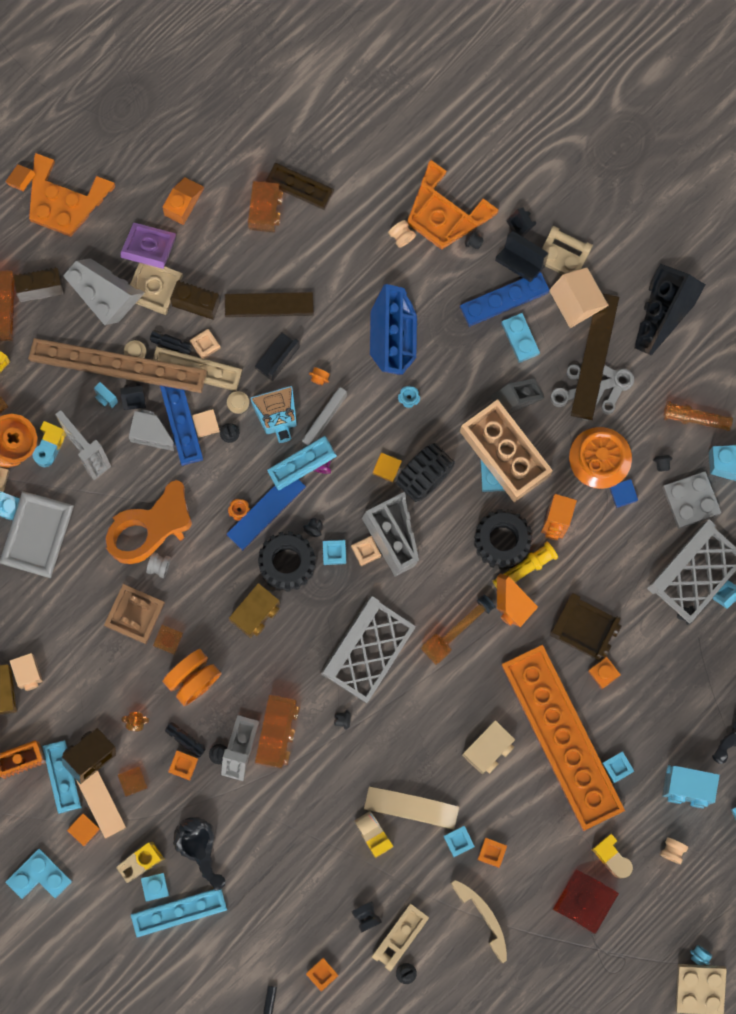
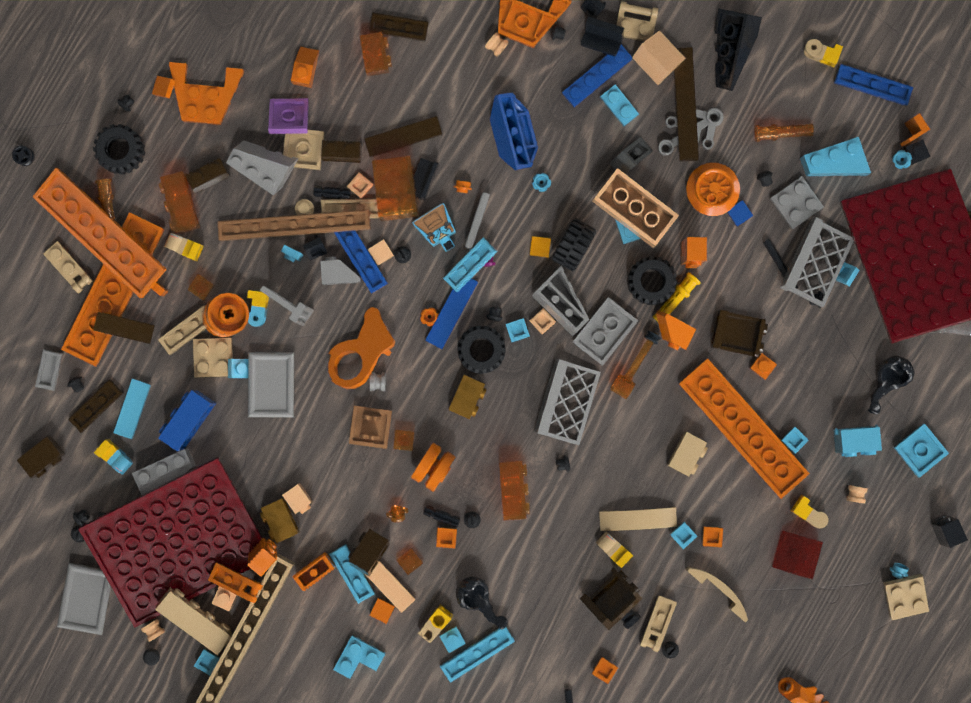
camera: 10 degrees left, 10 degrees up
light grey bracket [221,715,260,781] -> none
tan plate [227,391,249,414] -> none
none -> clear orange brick [372,156,419,221]
none -> light grey plate [573,297,638,366]
none -> dark brown panel [579,567,643,630]
none -> black bar [763,239,799,289]

